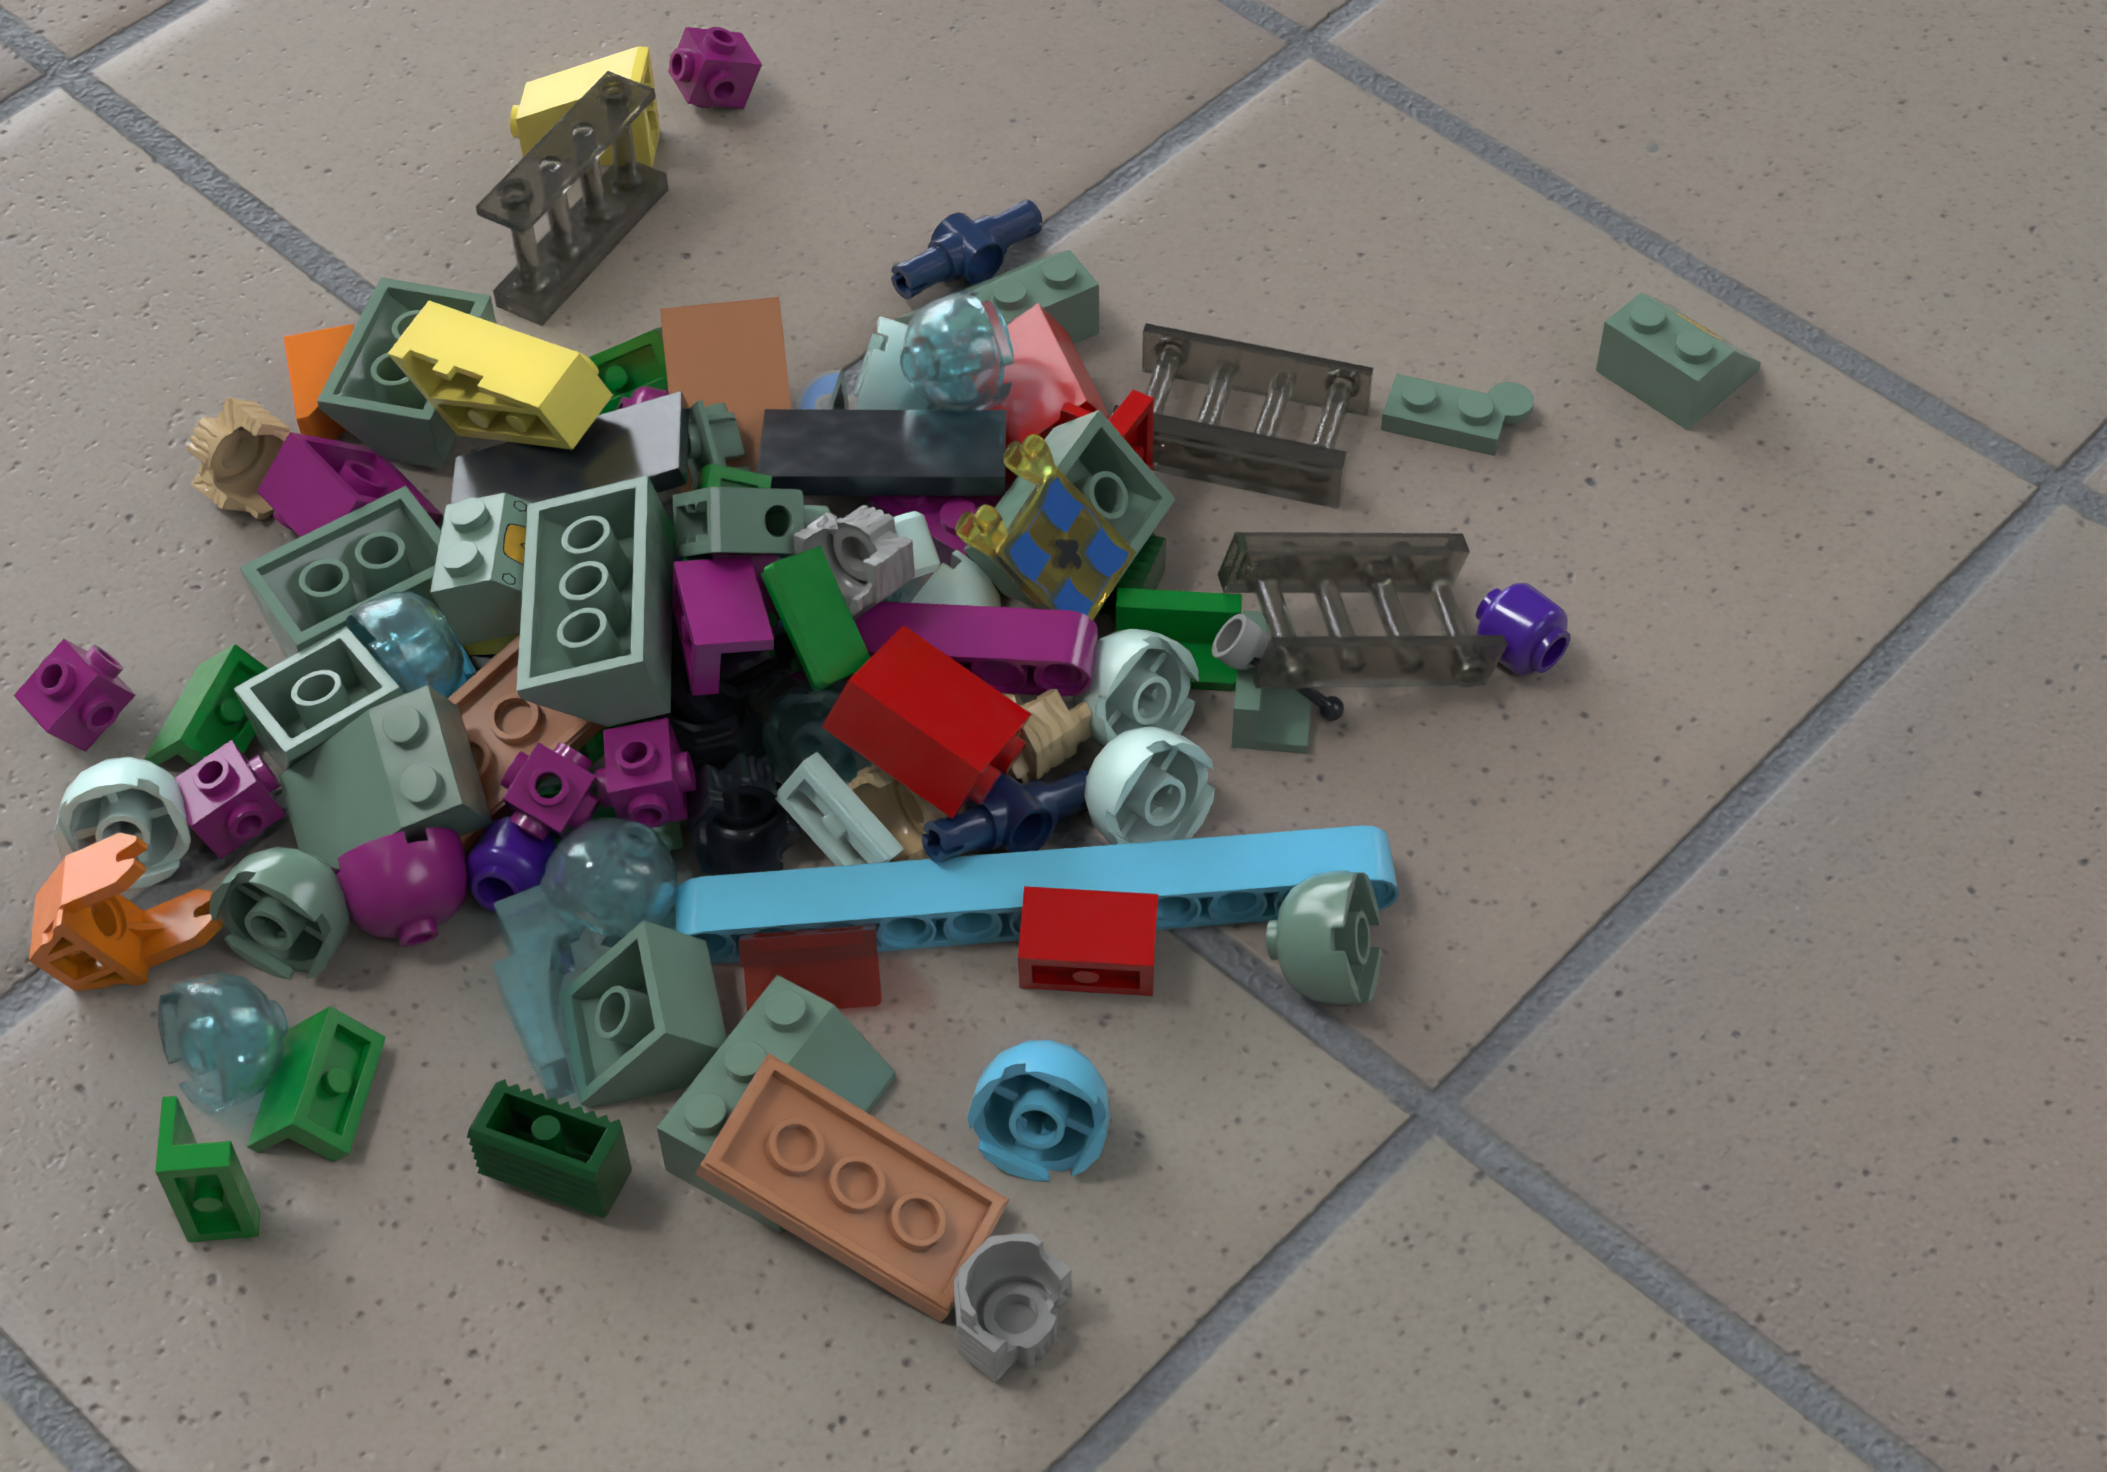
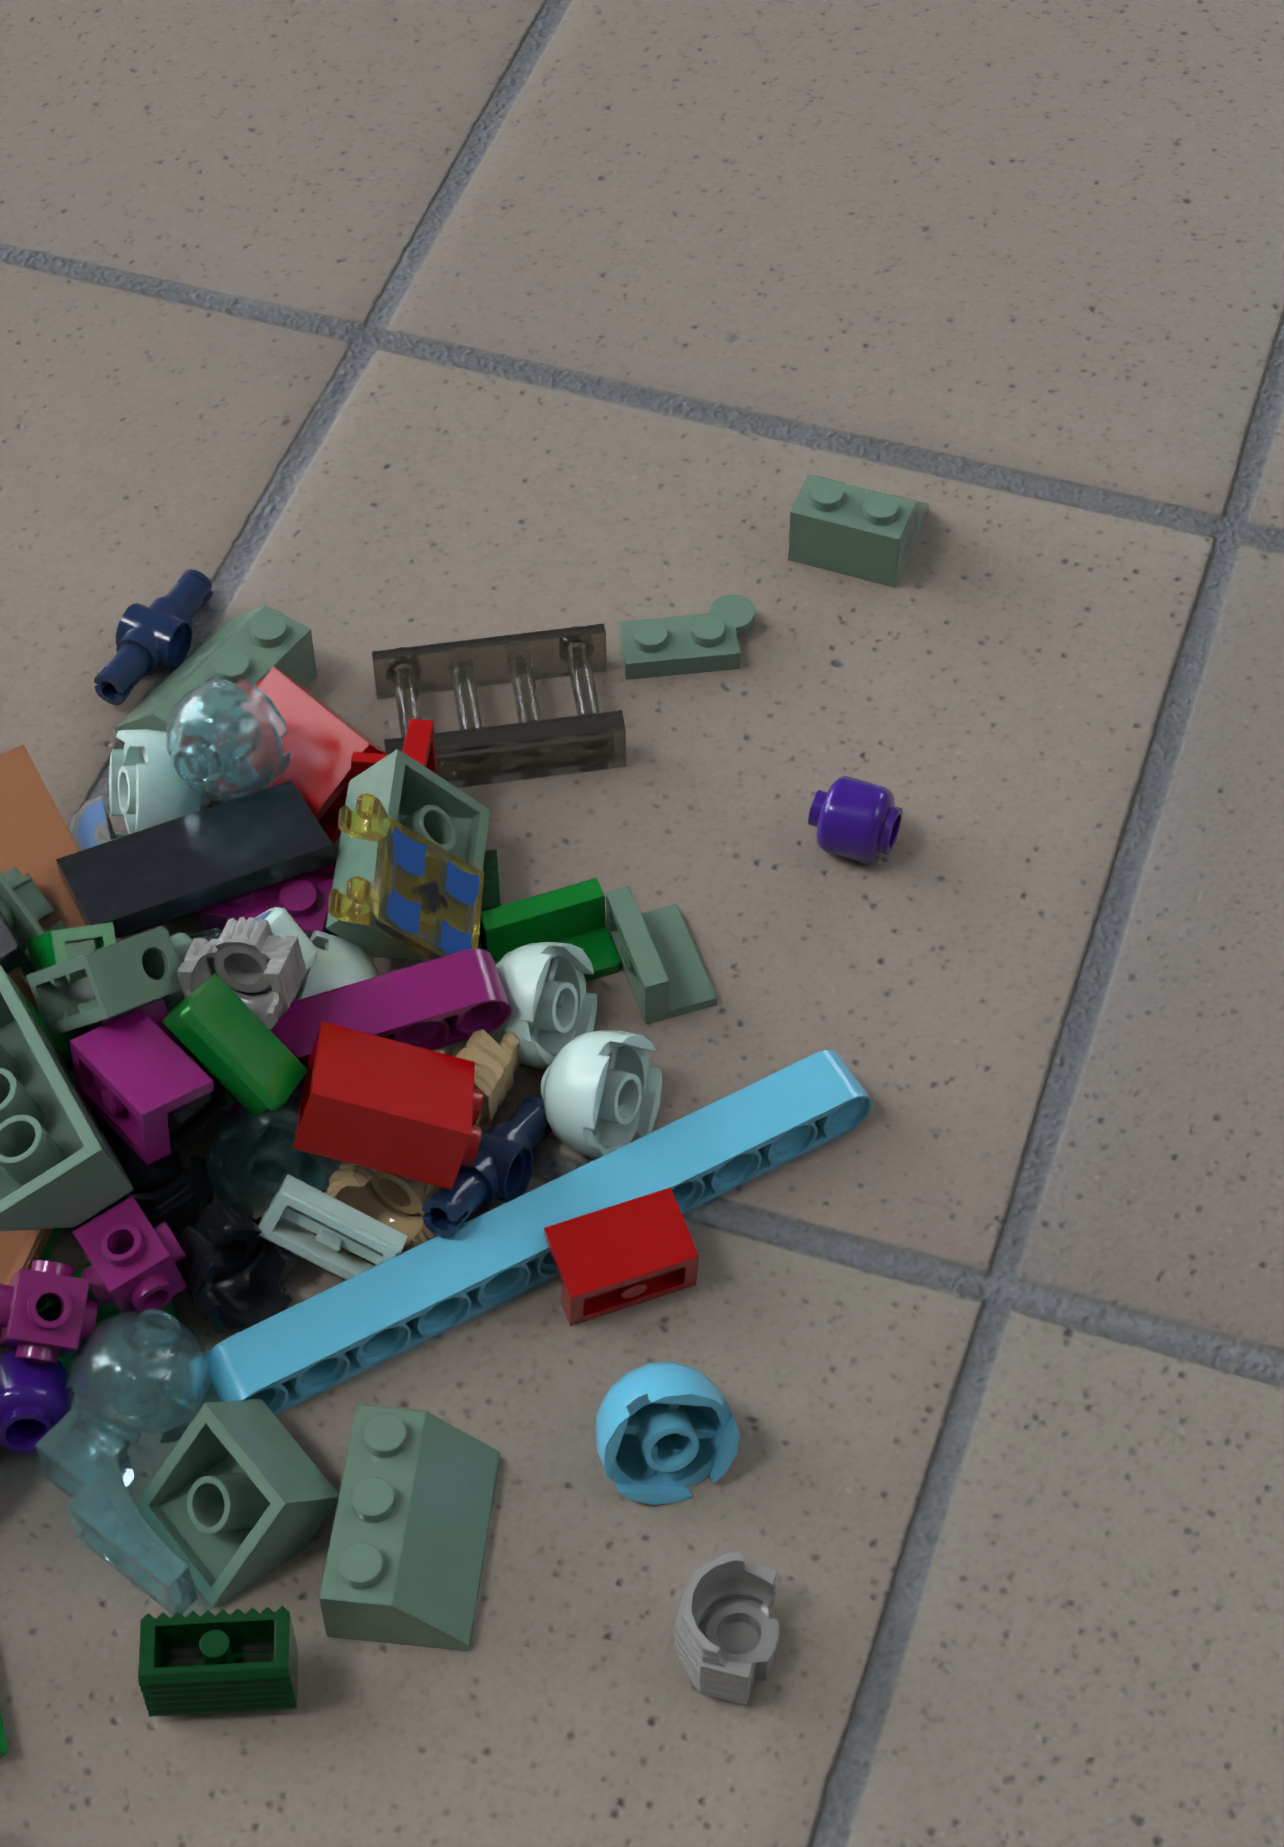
camera: 25 degrees left, 0 degrees up
nougat tile [695,1053,1010,1323] -> none
clear red panel [739,924,882,1012] -> none
light grey hinge [1212,614,1344,721] -> none
clear smoke fence [1217,532,1508,690] -> none
sand green cylinder [1266,870,1381,1006] -> none

